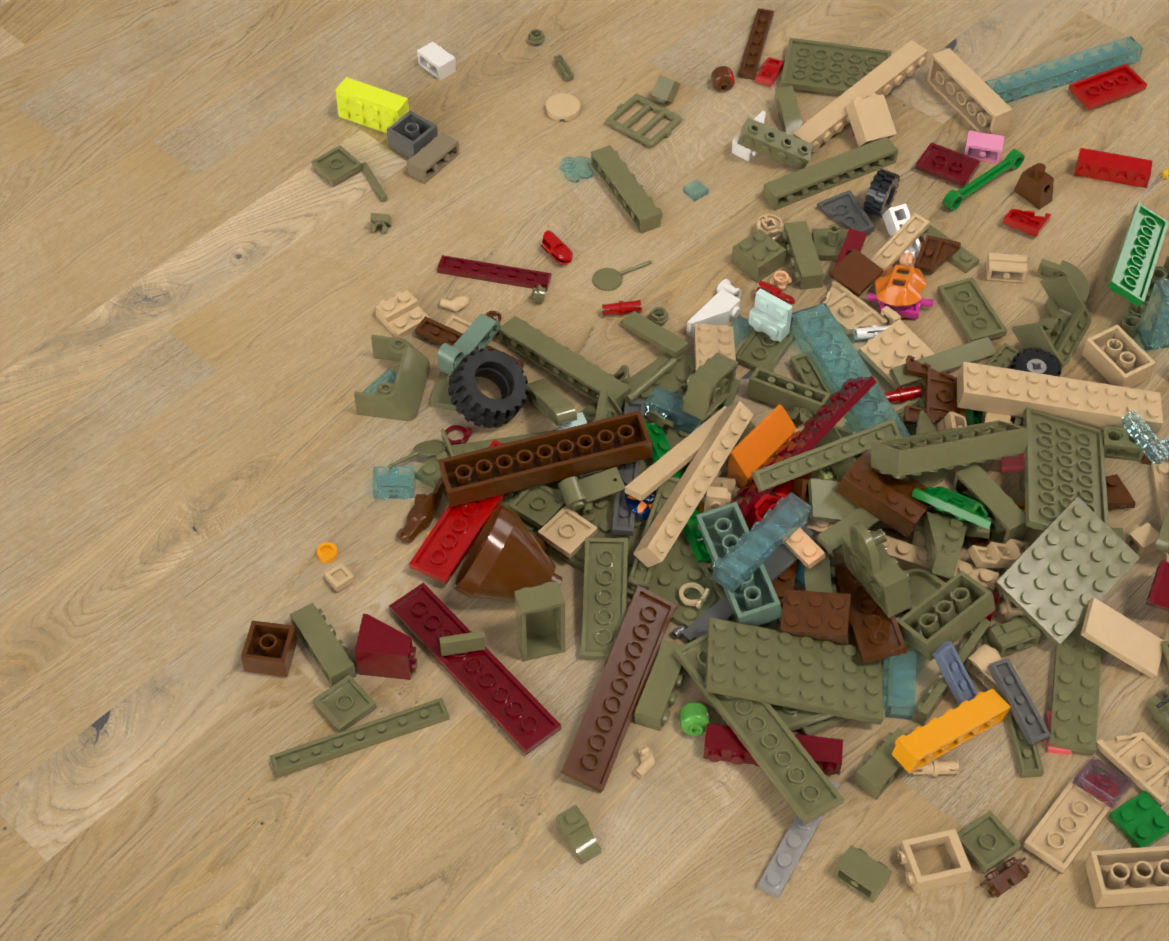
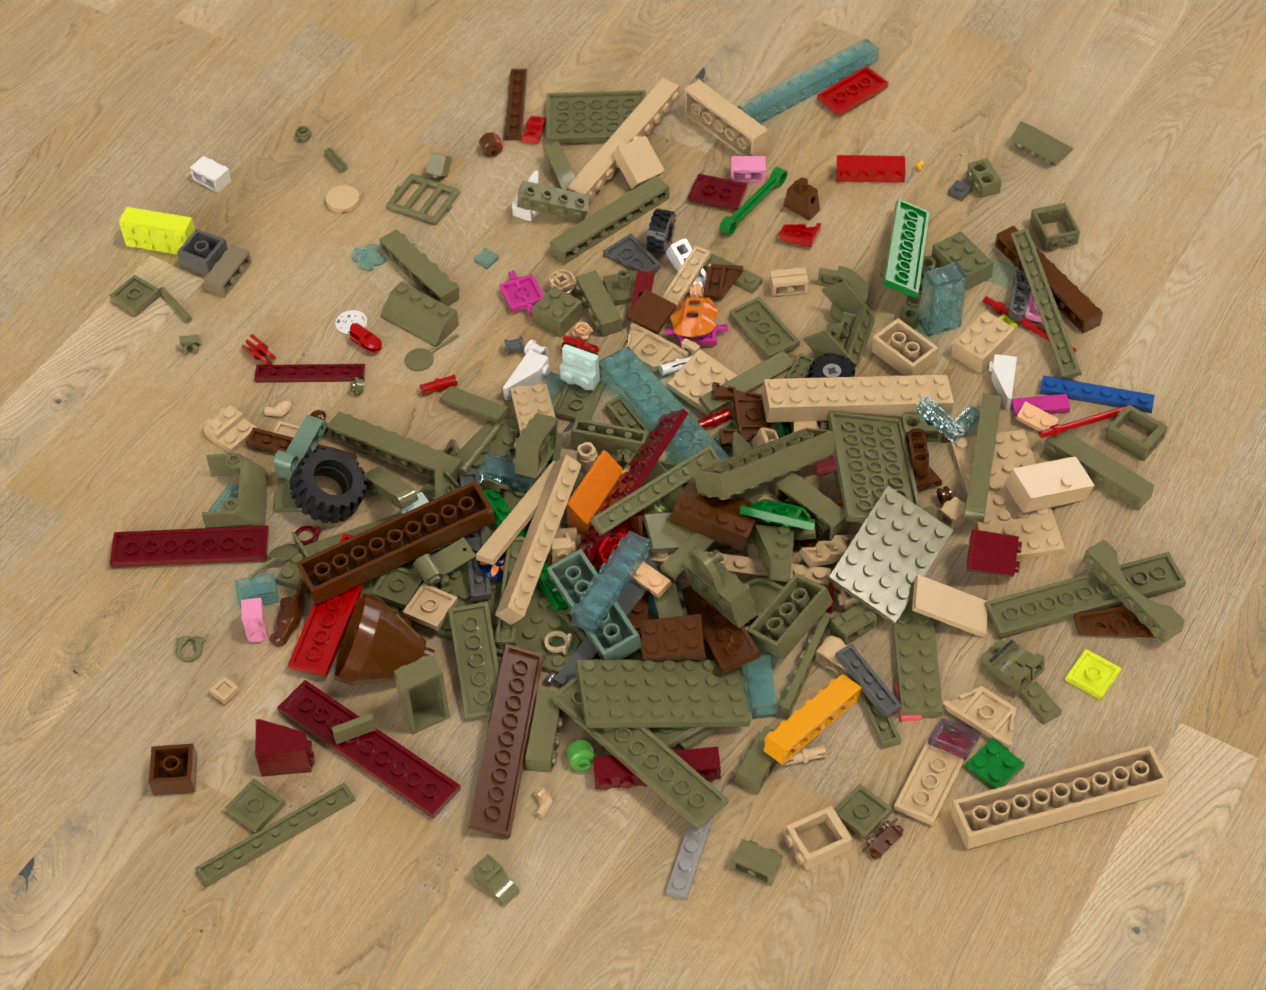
camera: 10 degrees left, 0 degrees up
olive brick [290,603,357,687] -> none
light orange tile [316,542,338,564] -> none
olive plate [649,307,669,325] -> none
sand blue tile [932,641,978,706] -> none
none -> dark red plate [110,525,269,568]
none -> olive piece [175,636,206,662]
none -> bright pink brick [241,598,268,643]
none -> red arm [242,334,276,365]
none -> clear sticker [335,310,367,334]
none -> olive slope [381,281,459,347]
none -> dark pink plate [499,270,544,316]
none -> dark grey bush [504,336,524,355]
none -> tan plant [576,442,598,476]
none -> reddish brown beam [908,428,929,477]
none -> reddish brown bush [936,486,953,505]

